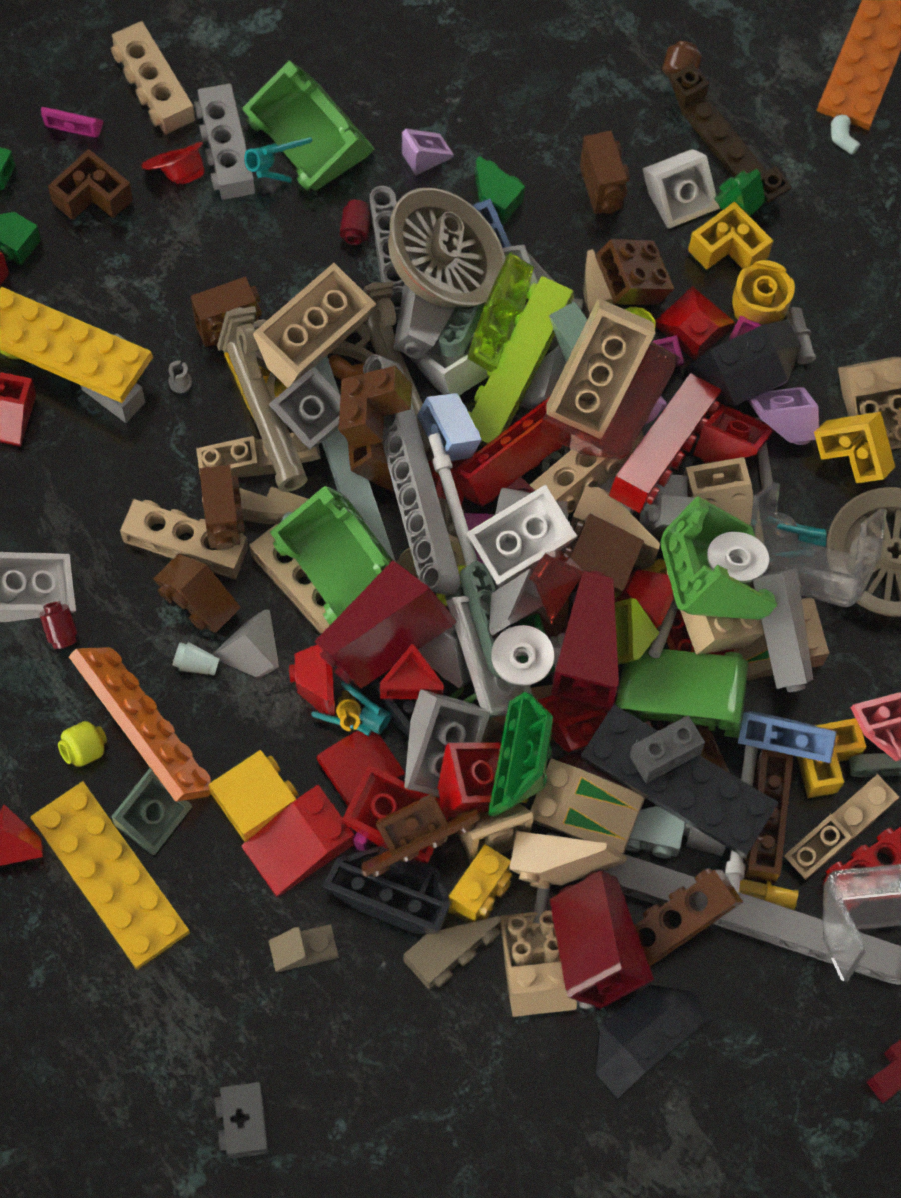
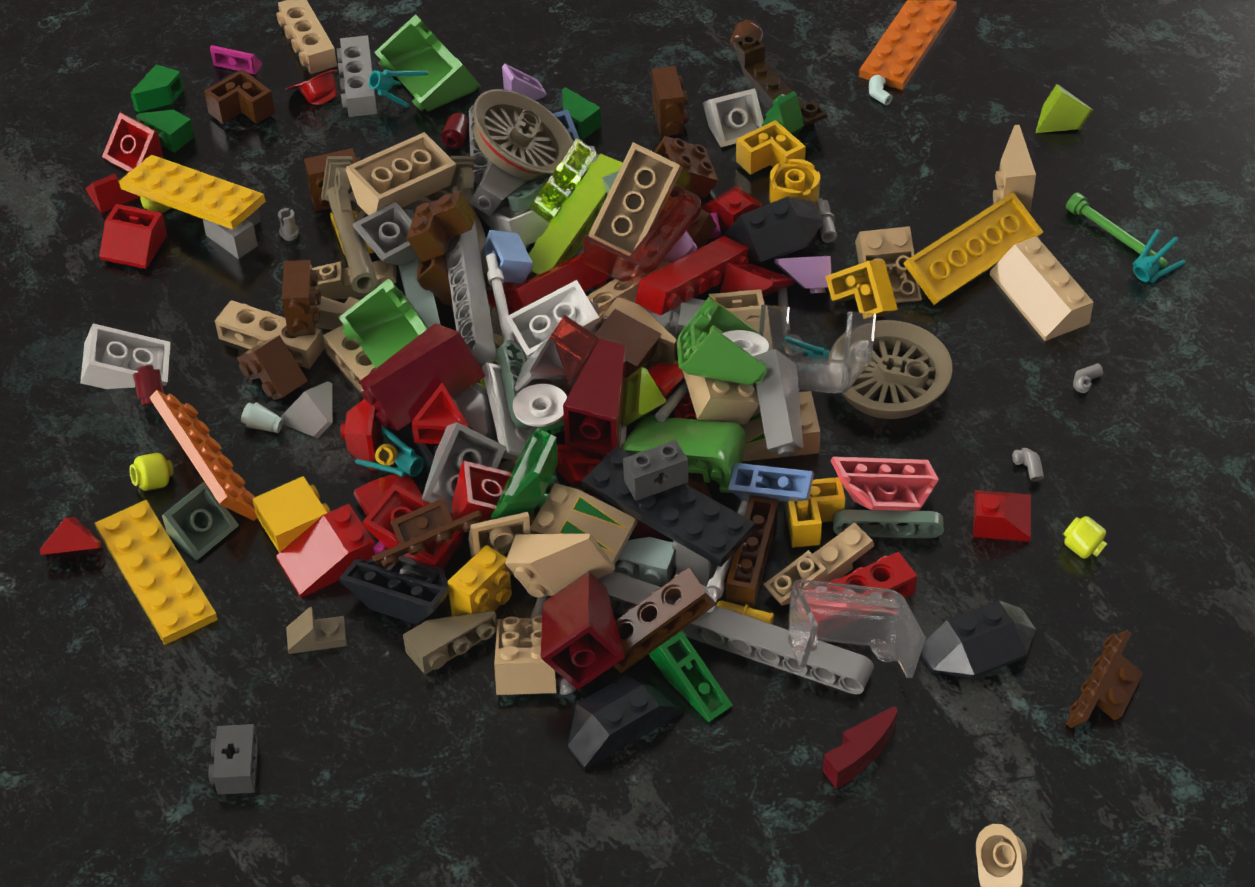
camera: 10 degrees right, 20 degrees down
none -> green slope [649,631,733,722]

